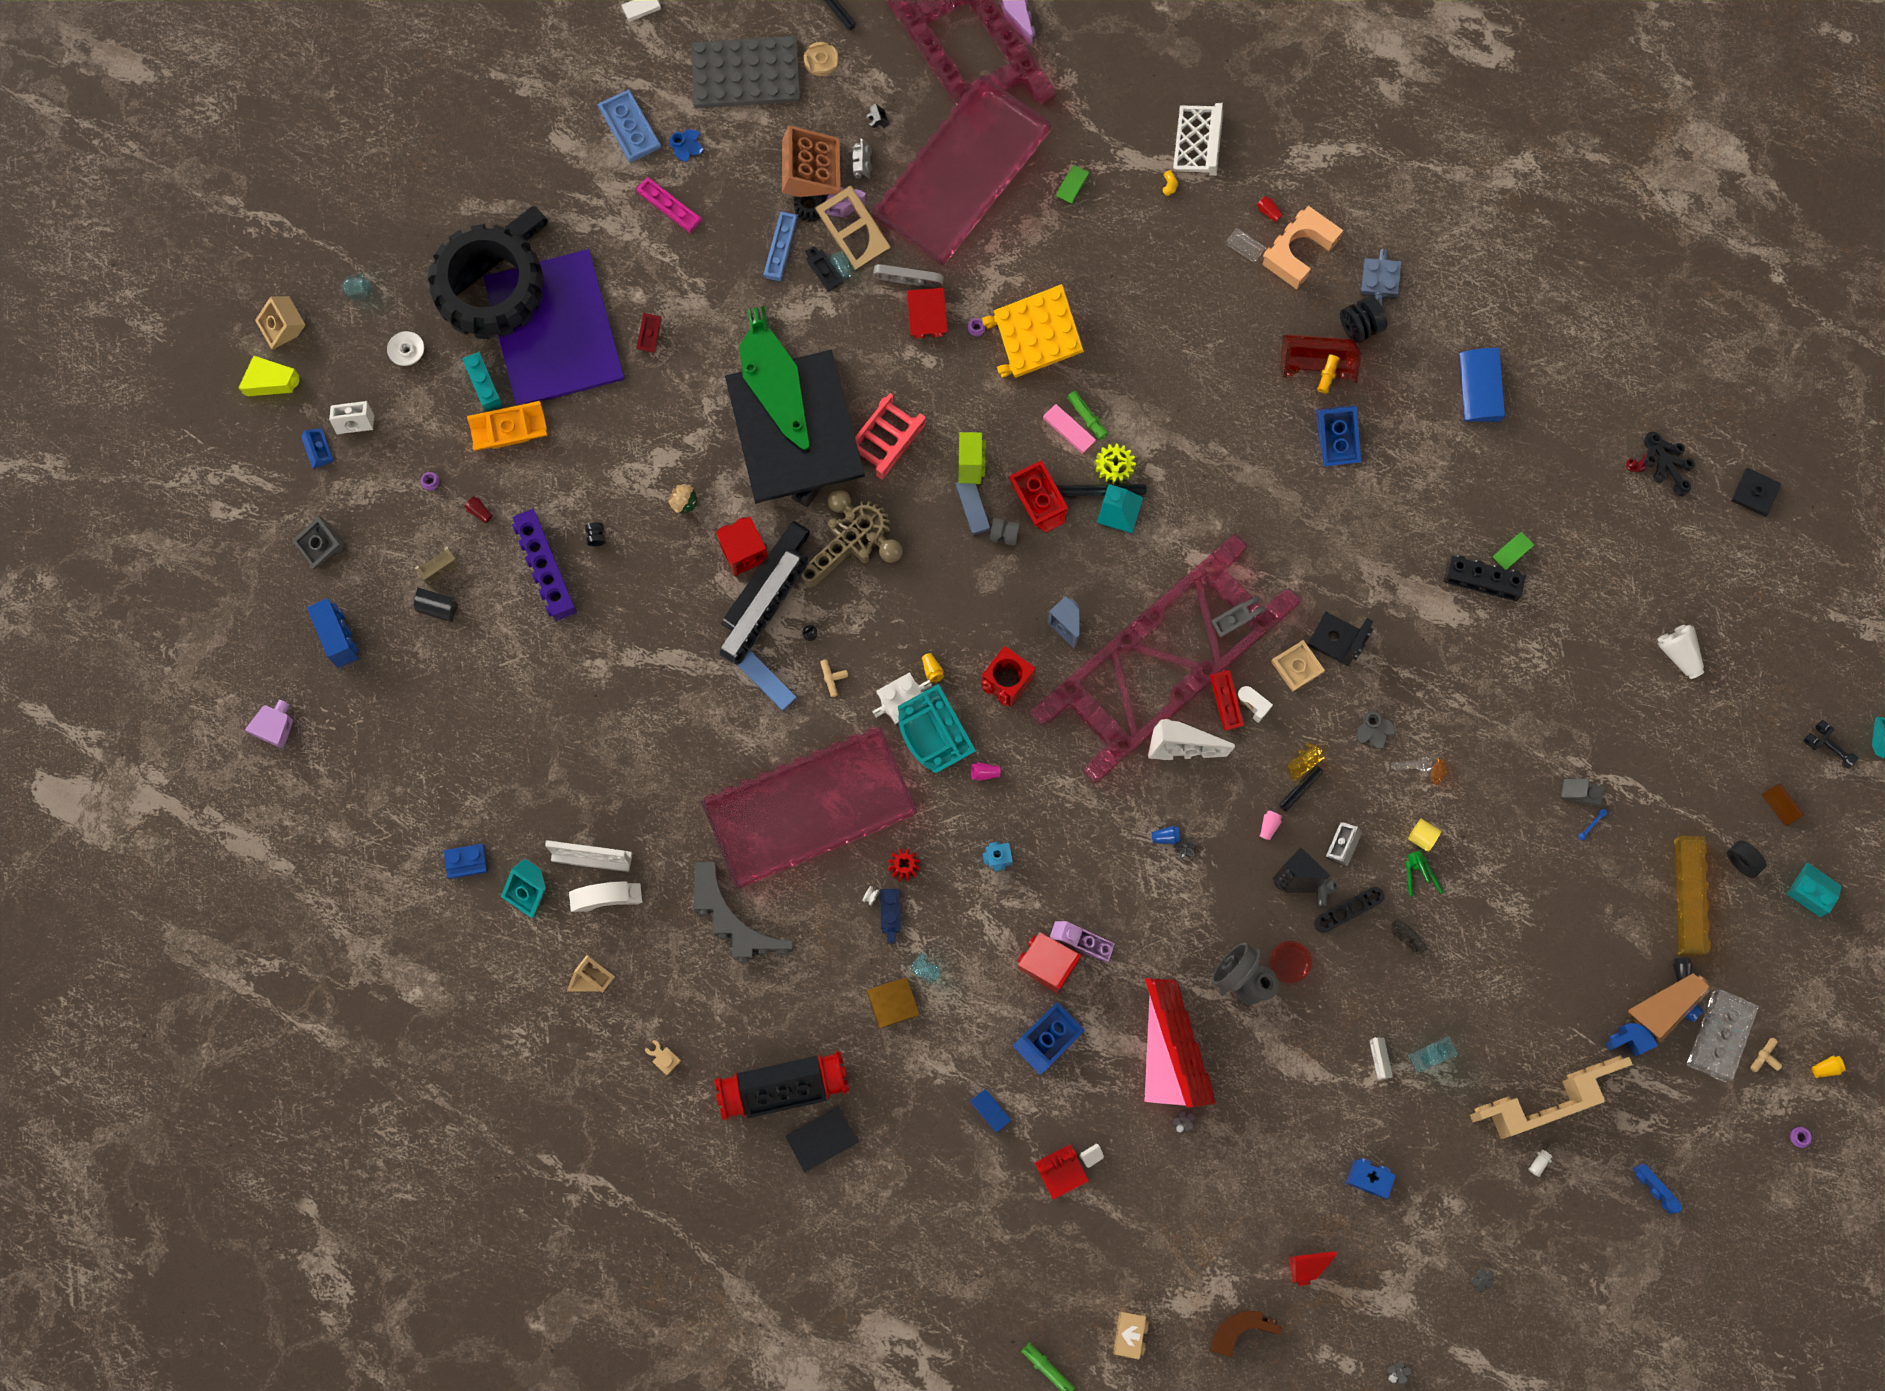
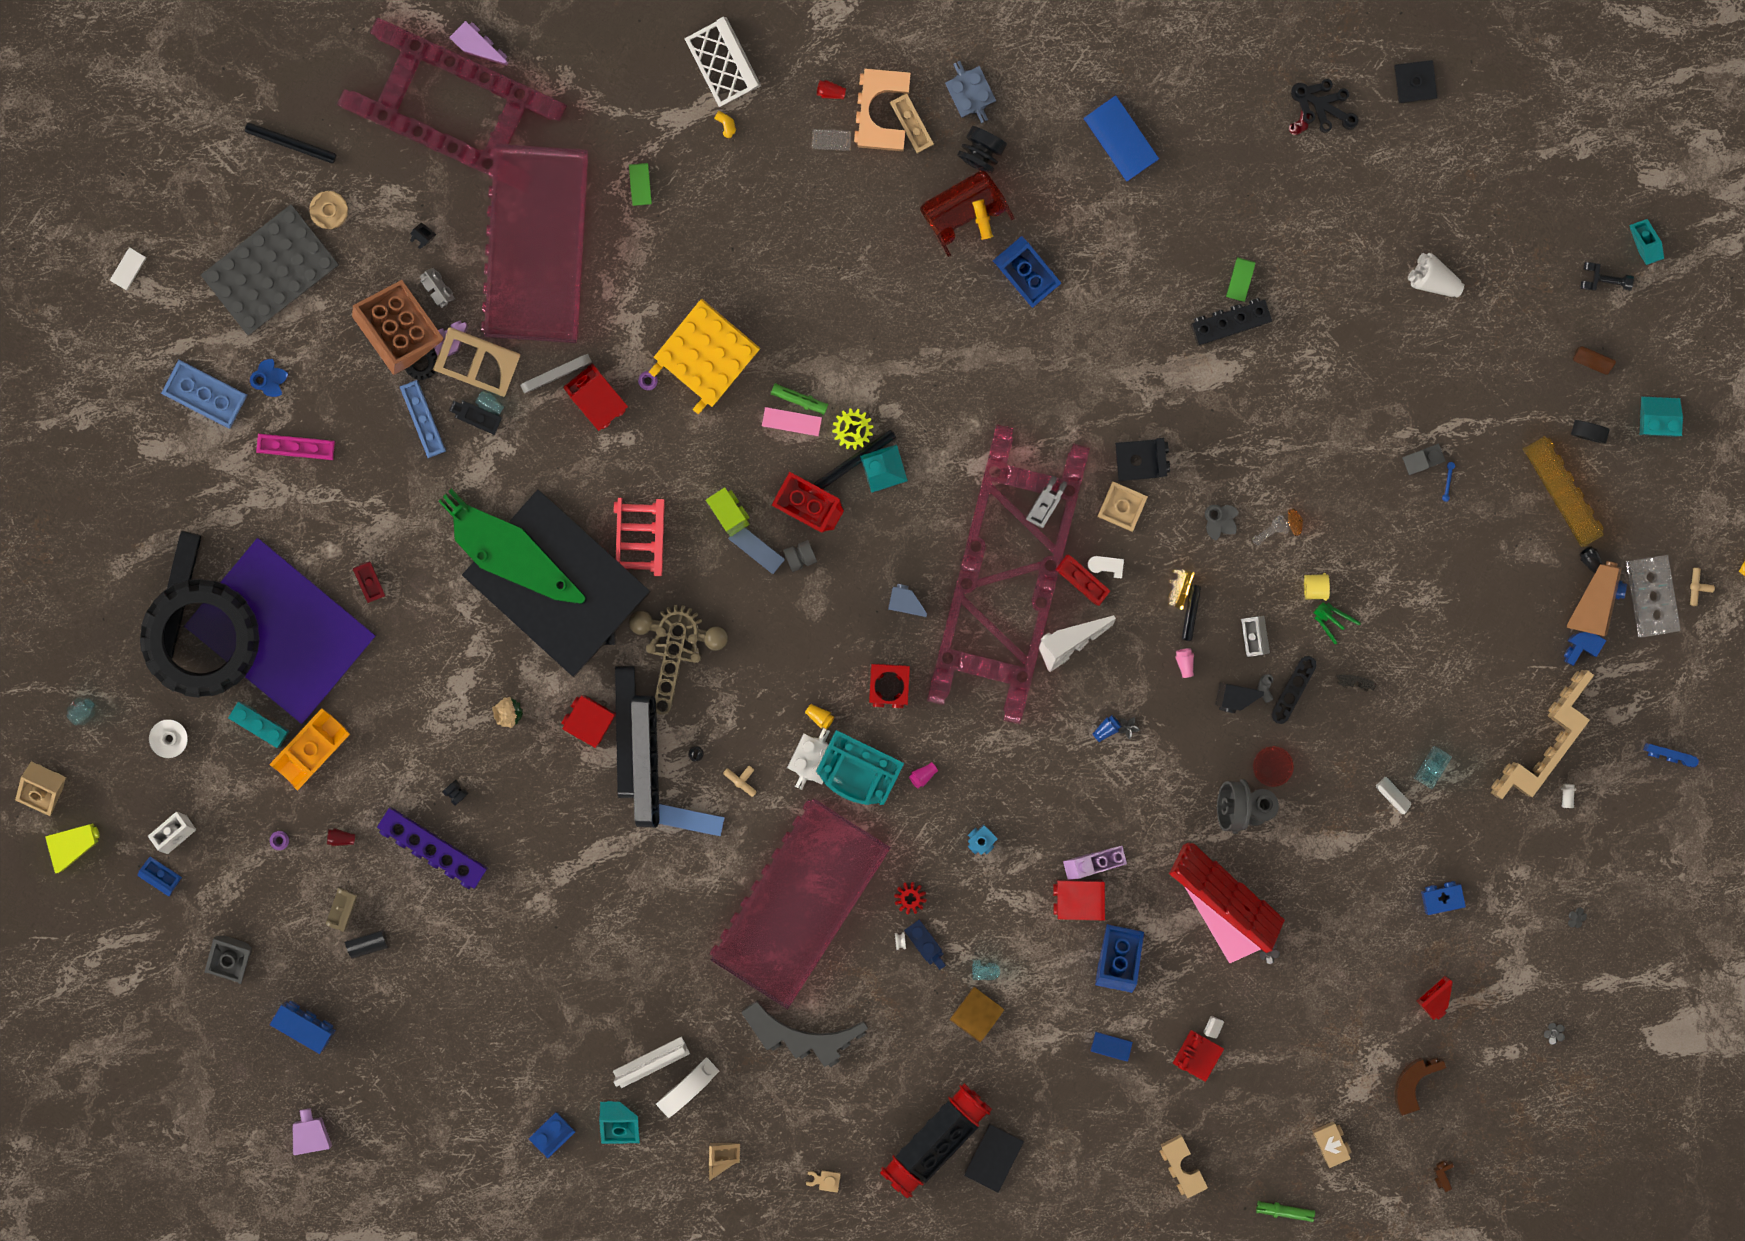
camera: 30 degrees left, 15 degrees up
none -> tan plate [890,93,934,154]
none -> tan arch [1159,1134,1208,1198]

